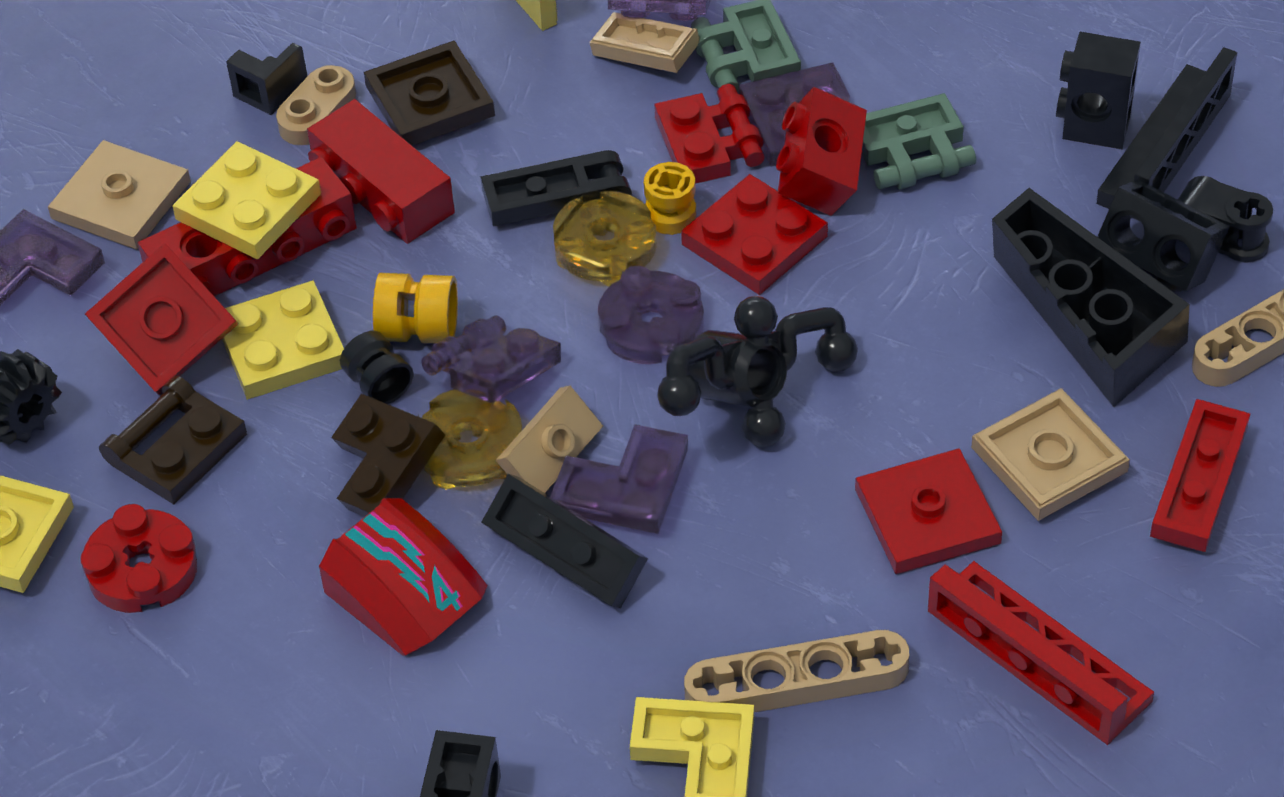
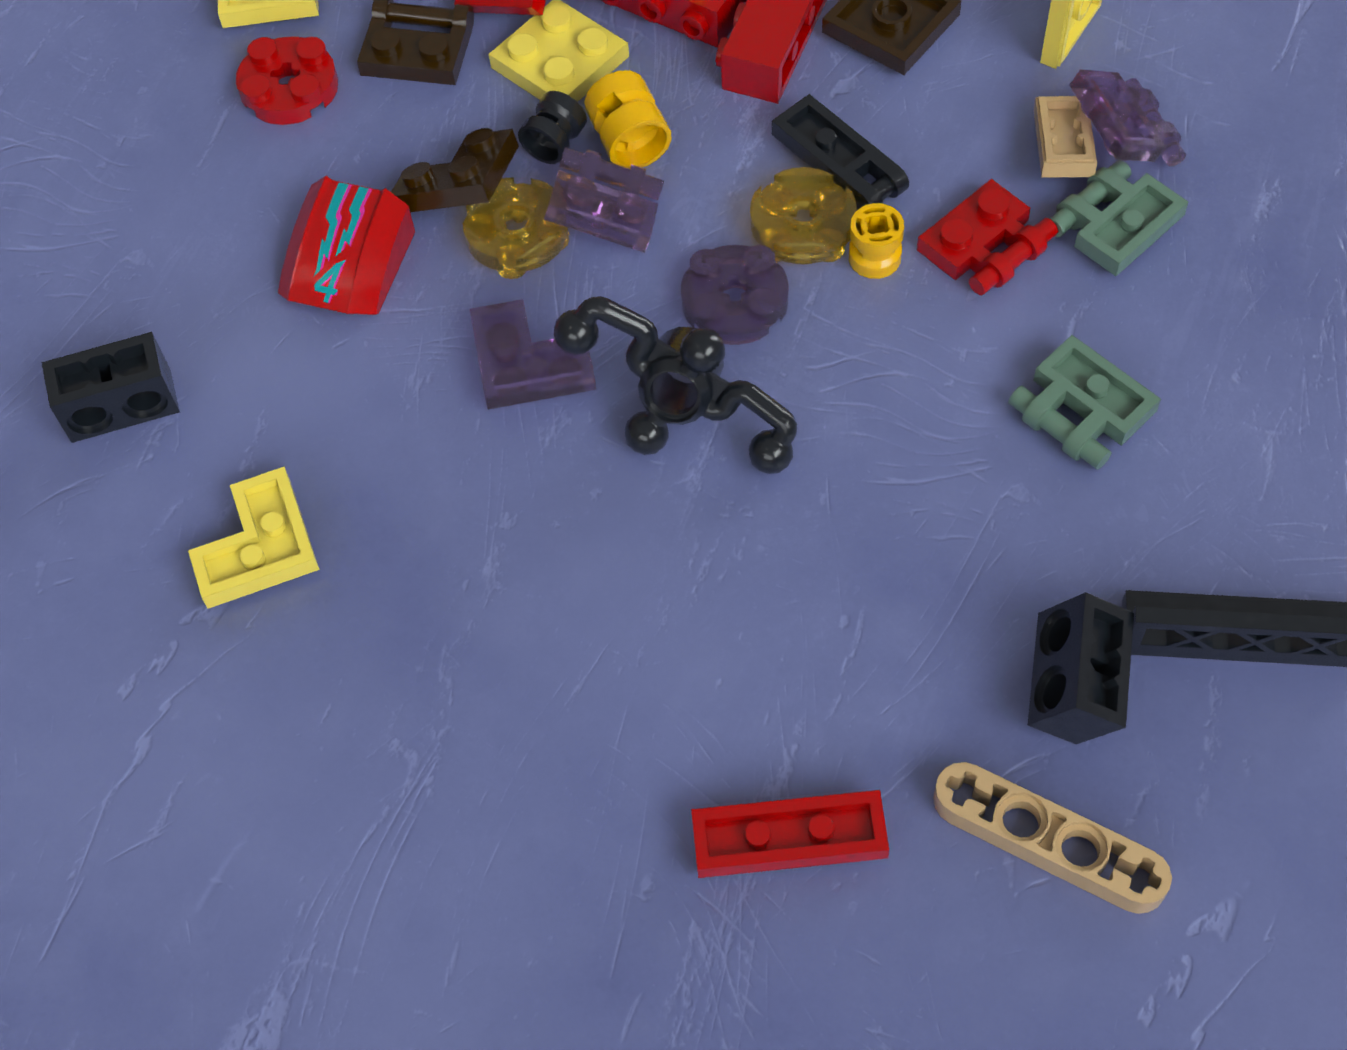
camera: 65 degrees right, 10 degrees up
black plate [481,474,648,608] -> none
tan plate [496,385,603,493] -> none
red plate [681,174,828,295] -> none
tan beam [684,630,909,712] -> none
clear purple plate [739,62,850,167] -> none
red brick [776,87,867,216] -> none
red plate [855,448,1002,574] -> none
red fence [928,561,1154,745] -> none
tan plate [971,388,1130,521] -> none
black wedge [992,188,1190,407] -> none
black brick [1056,31,1141,149] -> none
black piece [1178,176,1273,262] -> none

